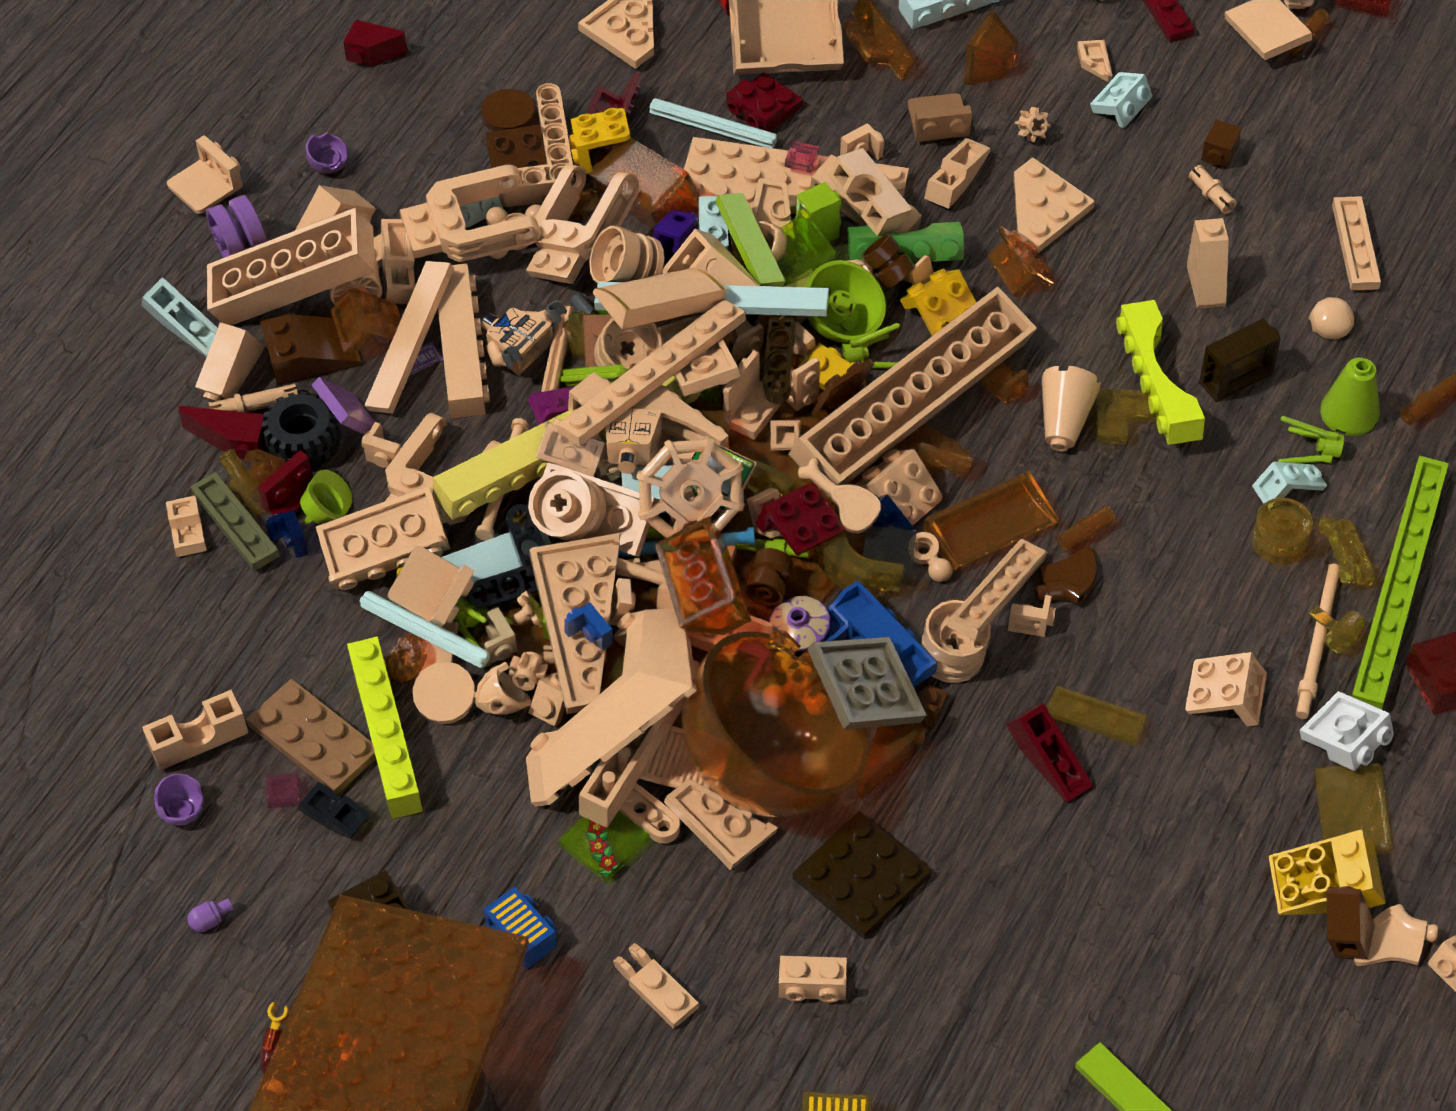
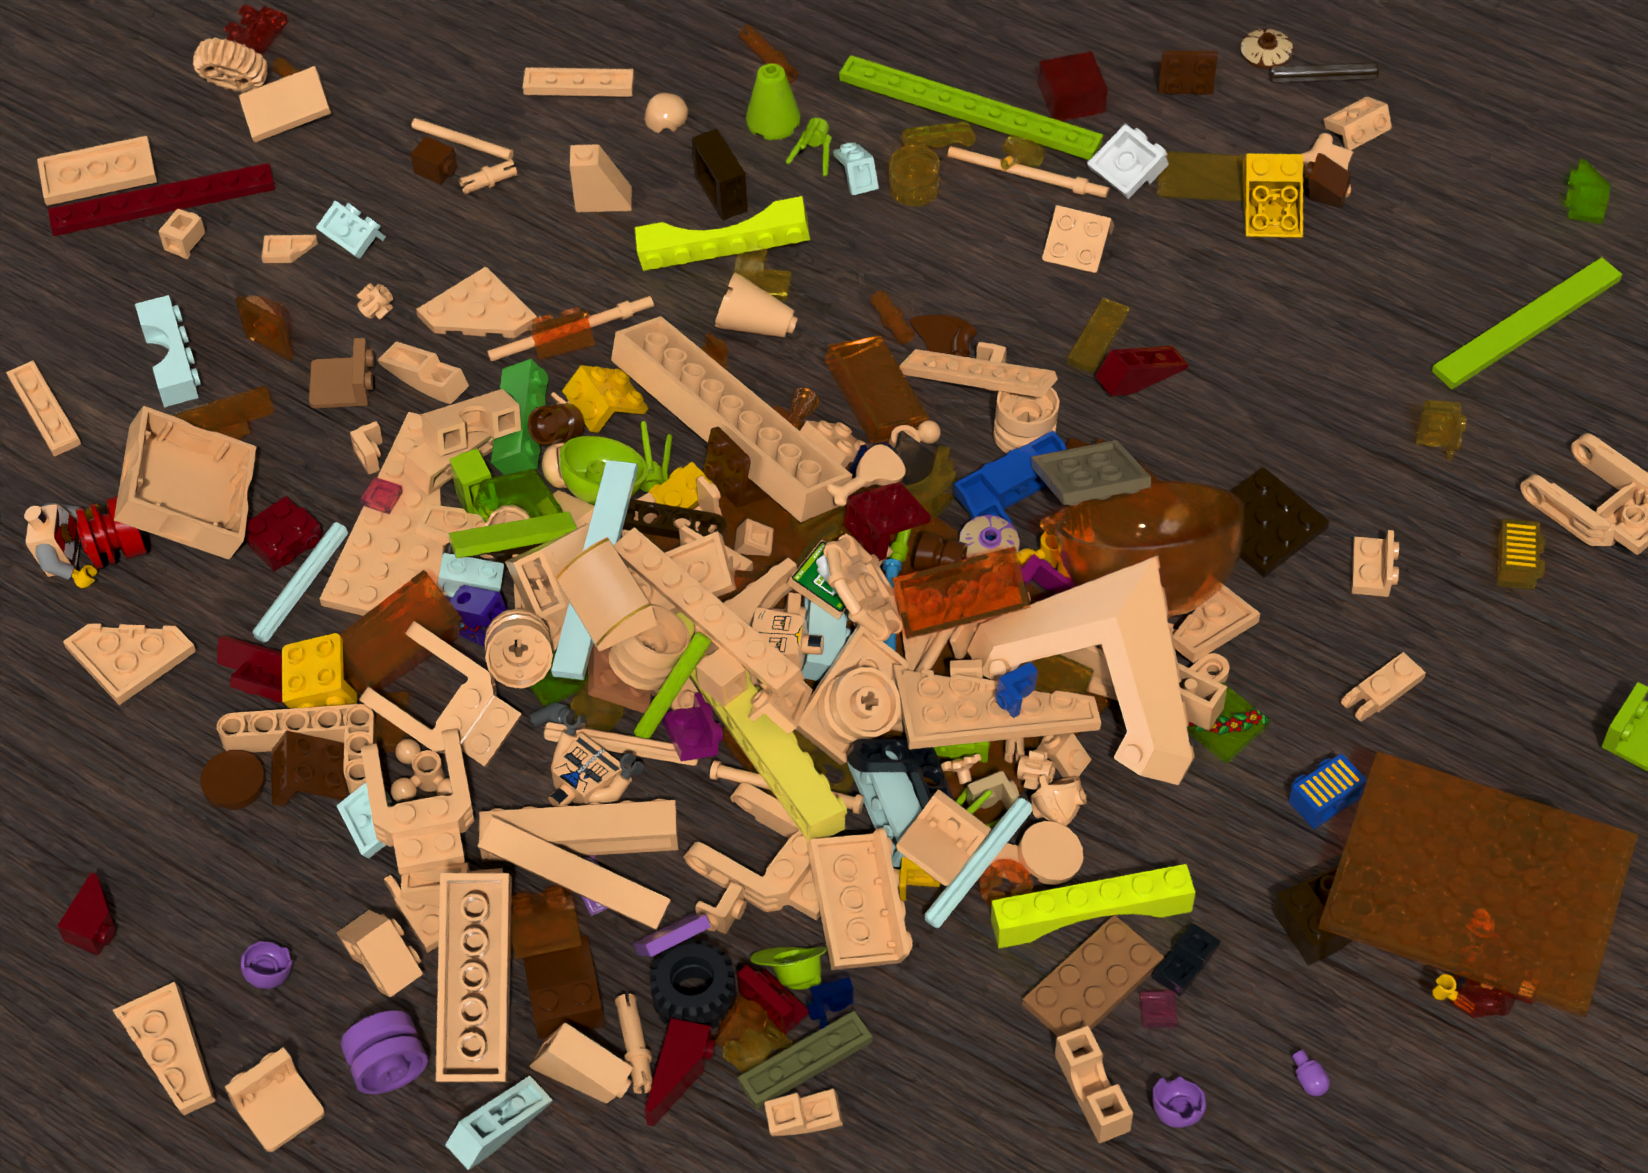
camera: 85 degrees left, 0 degrees up
none -> light nougat wing [113,982,216,1115]
none -> light nougat bar [412,118,514,160]
none -> light nougat bar [487,296,654,362]
none -> clear yellow bracket [1416,400,1467,460]

